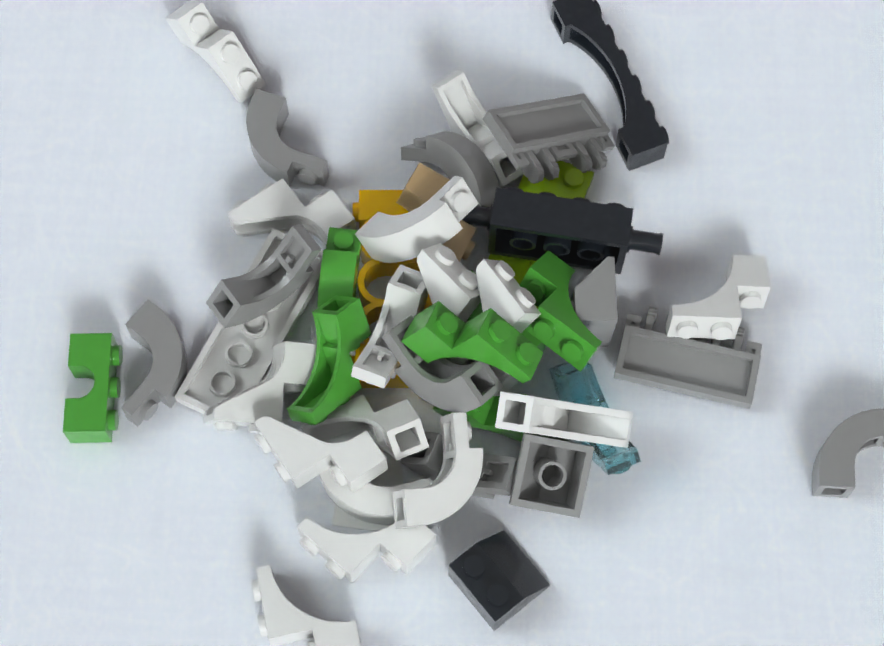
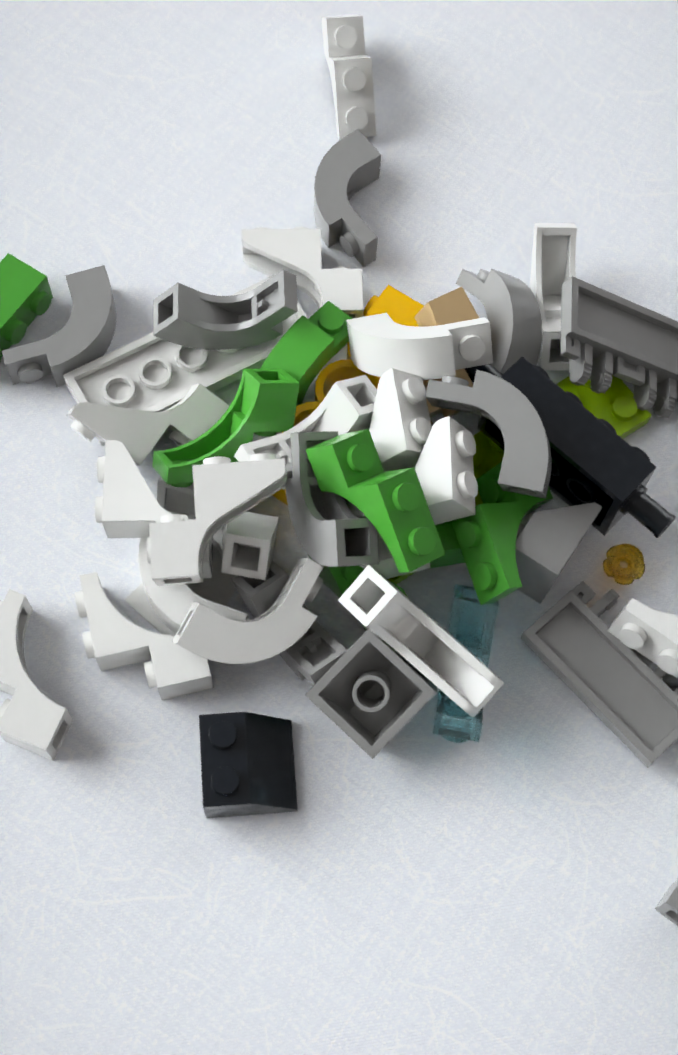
camera: 30 degrees right, 0 degrees up
none -> white arch [149,453,287,586]
none -> light grey arch [425,370,552,499]
none -> clear yellow plate [603,544,645,585]

